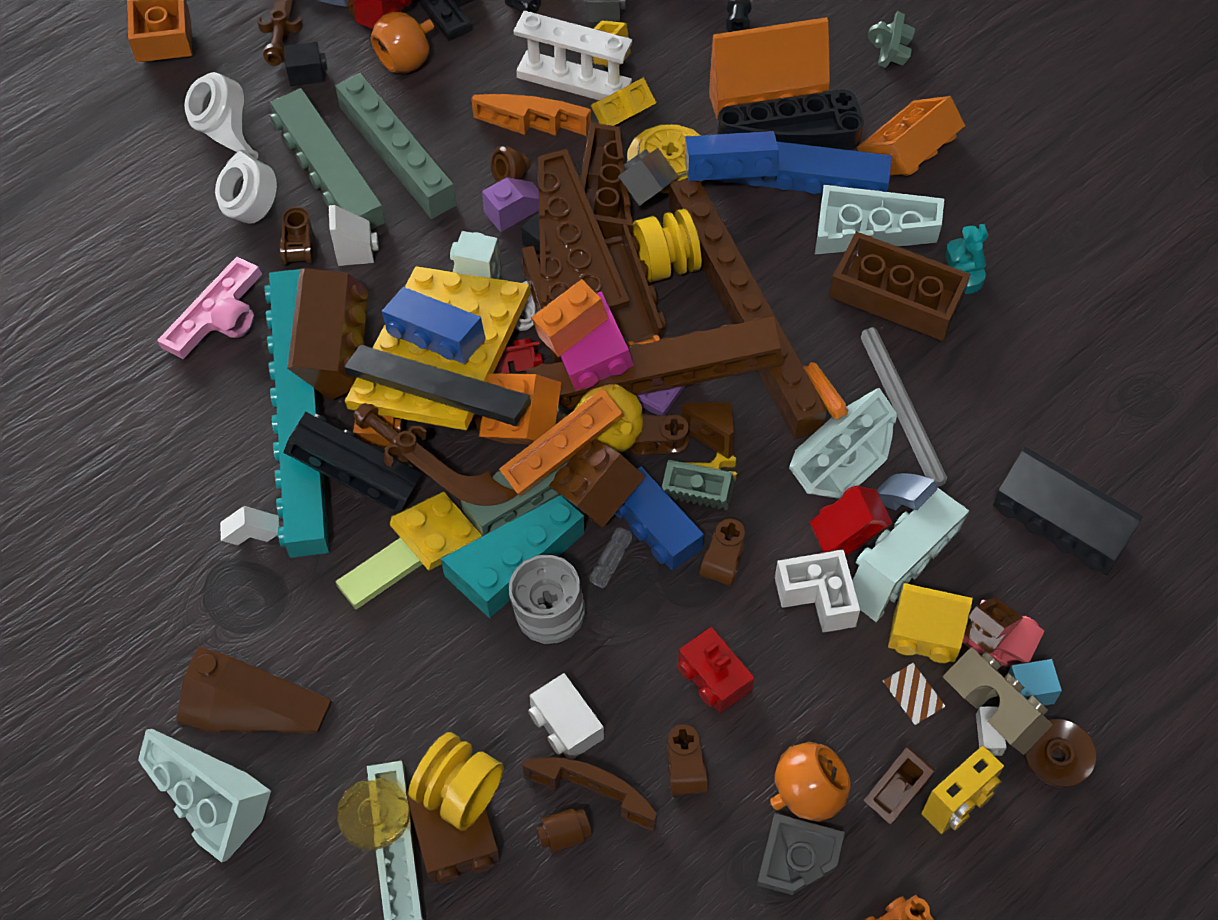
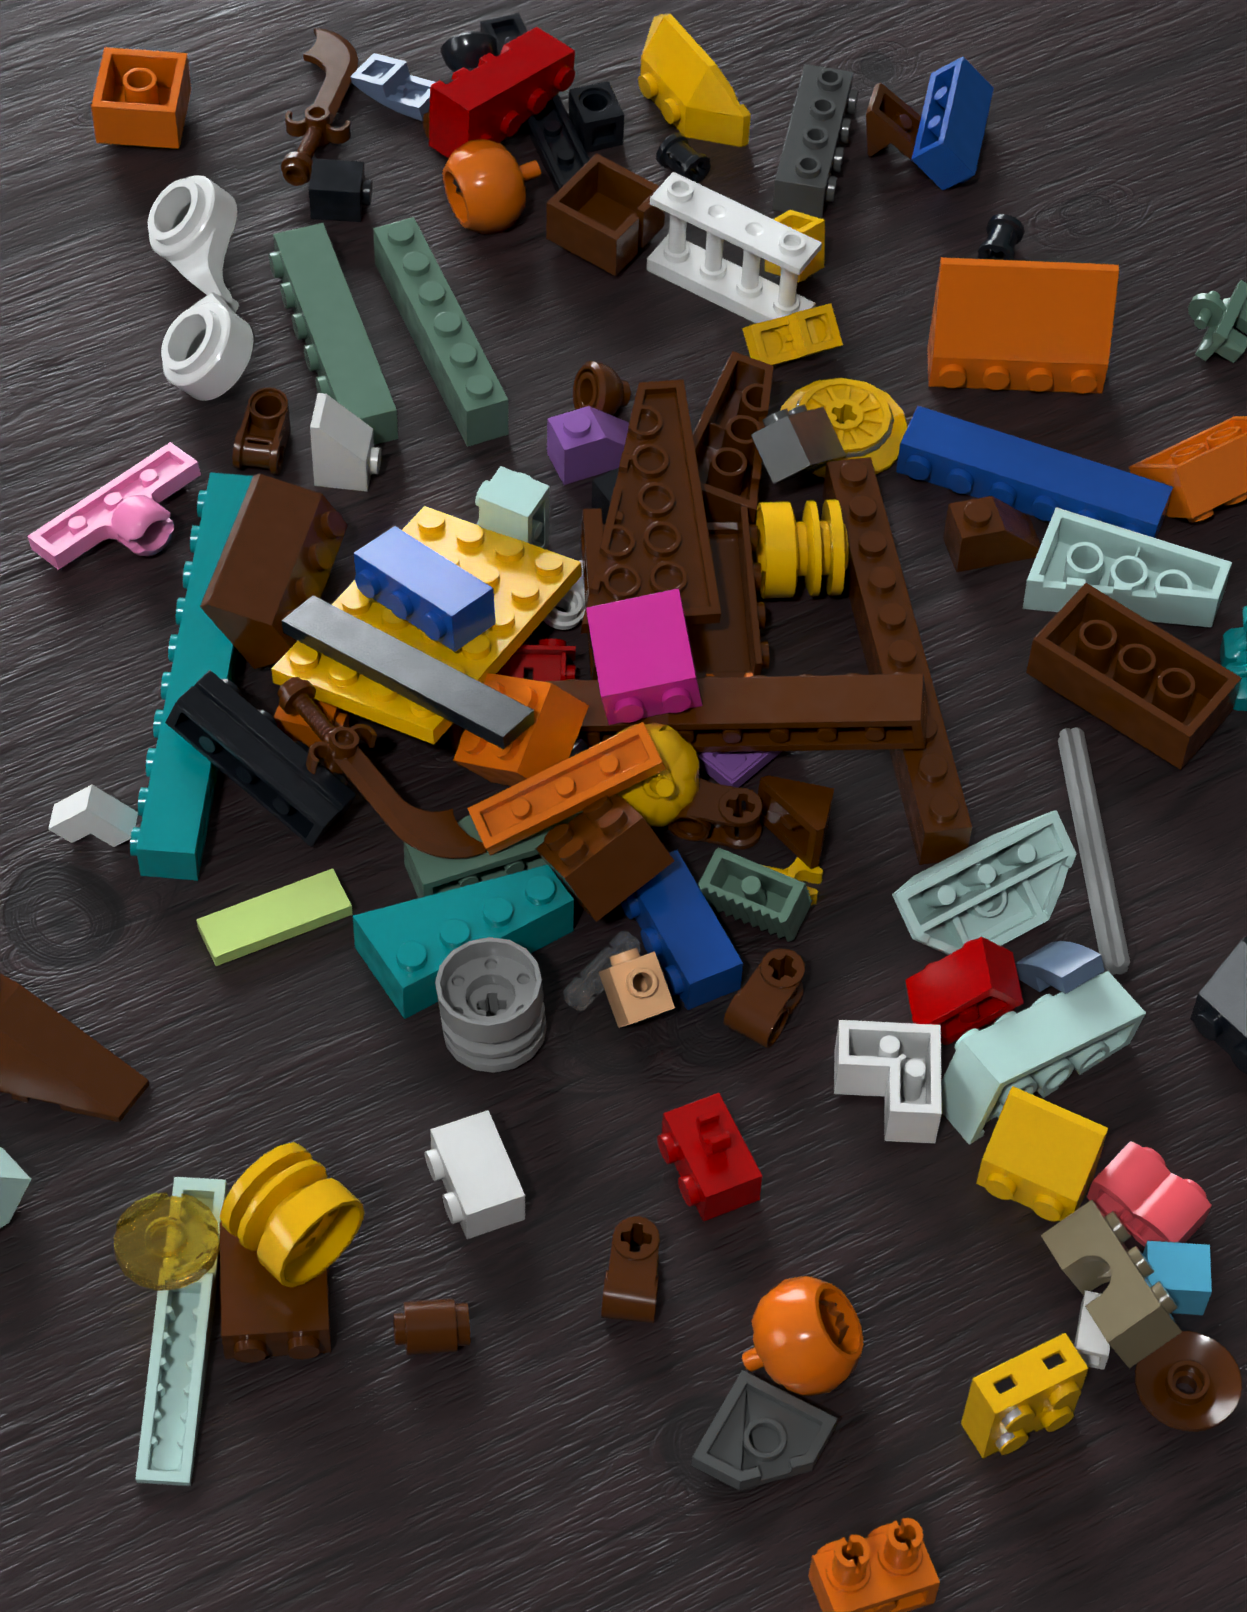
camera: 10 degrees right, 5 degrees down
yellow plate [390,492,482,571] -> none
orange slope [471,94,591,136] -> none
reddish brown slope [523,757,657,832] -> none
orange brick [531,279,608,357] -> none
blue brick [685,131,779,181] -> none
black beam [717,89,864,150] -> none
orange axle [803,362,848,419] -> none
reddish brown slope [864,746,936,825] -> none
sticker [883,663,945,725] -> none
reddish brown slope [964,597,1023,653] -> none
none -> reddish brown piece [546,153,665,276]
none -> light nougat brick [599,947,675,1028]
none -> reddish brown slope [943,496,1041,572]

